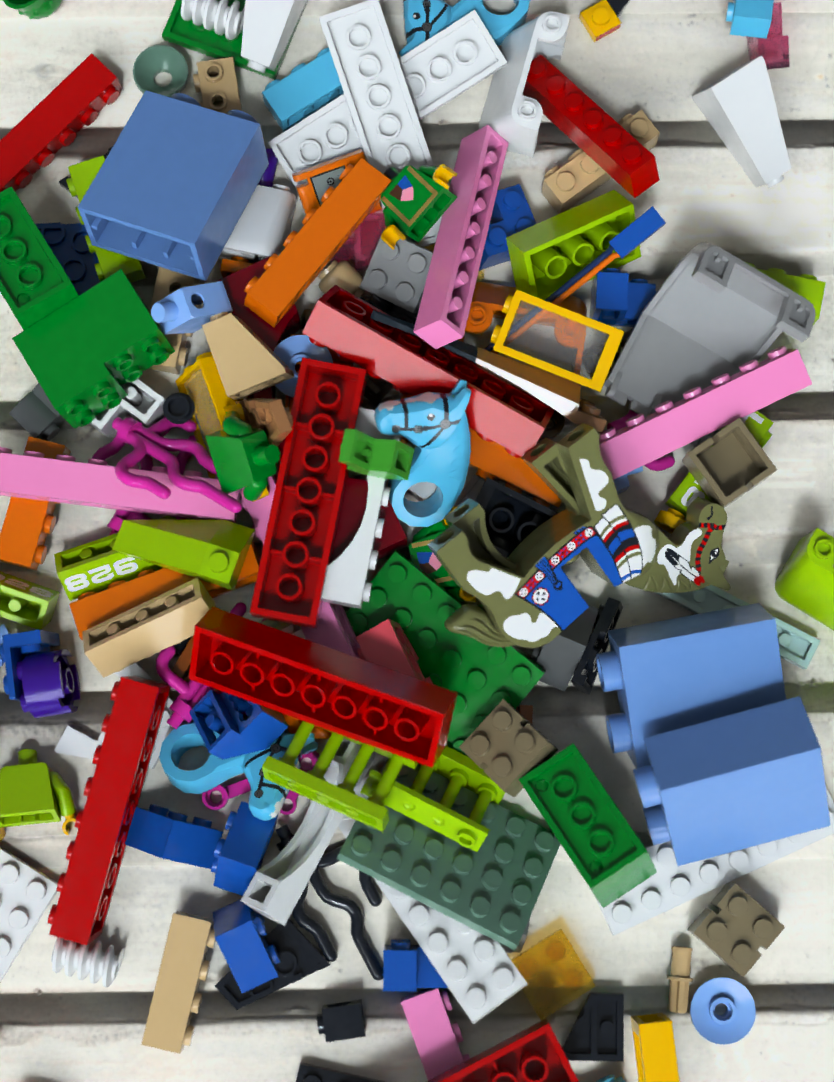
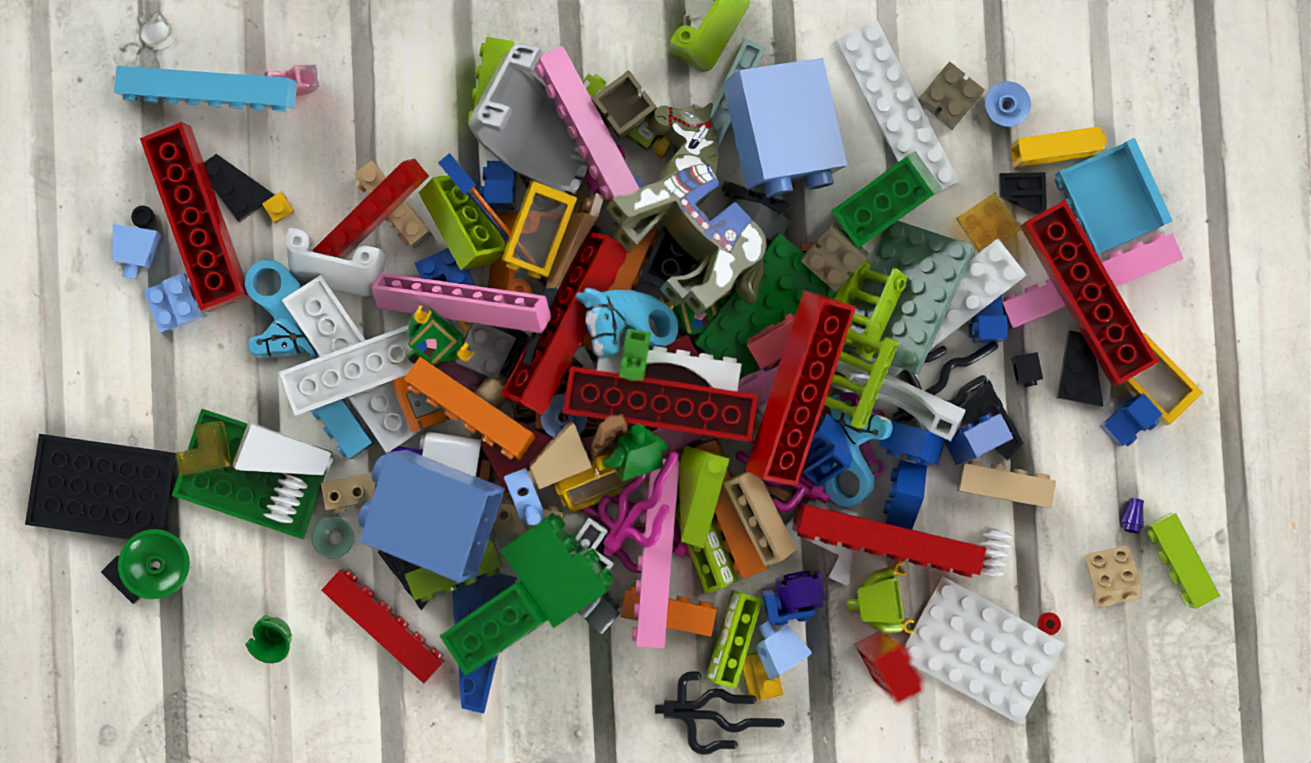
camera: 85 degrees left, 5 degrees up
black plate [163,393,195,424] -> none
medium blue brick [633,696,831,866] -> none
tan axle [667,946,693,1013] -> none
white slope [692,55,791,188] -> none

